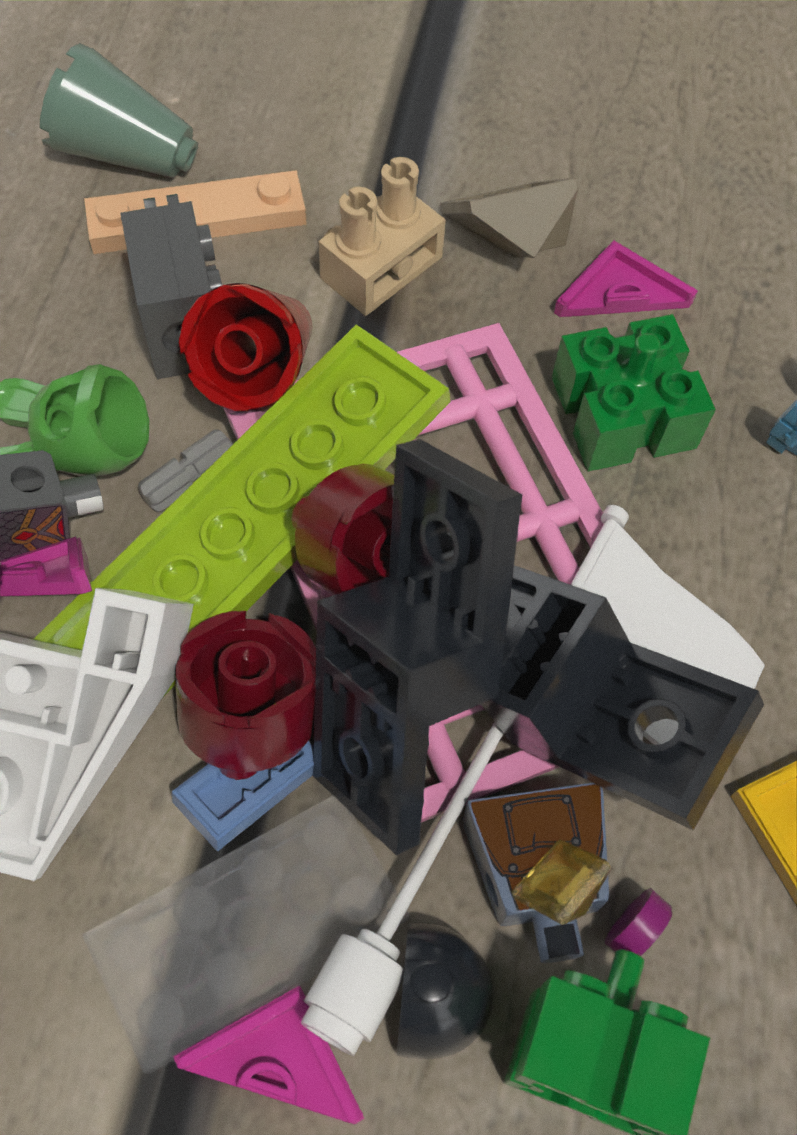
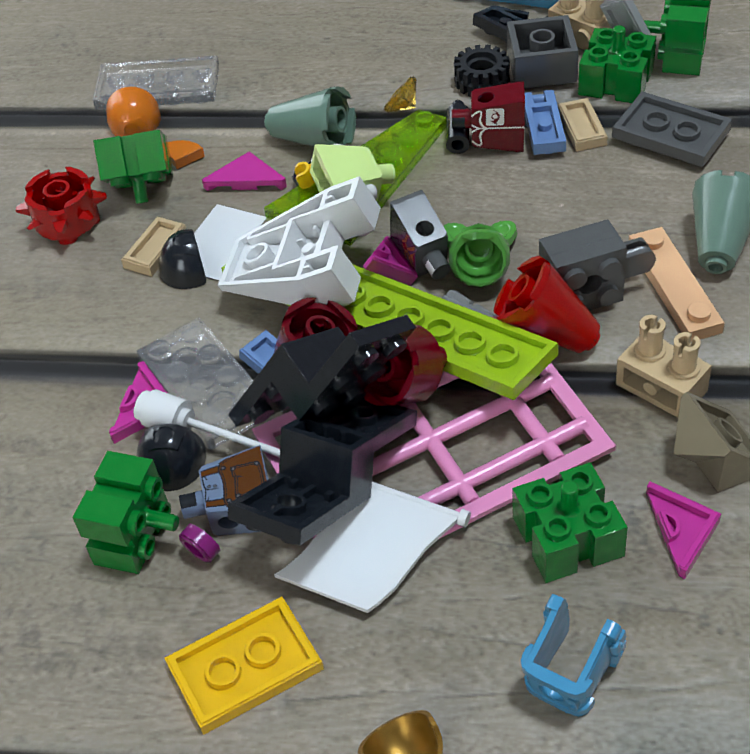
camera: 95 degrees right, 15 degrees down
clear yellow slope [512,840,612,925] -> none

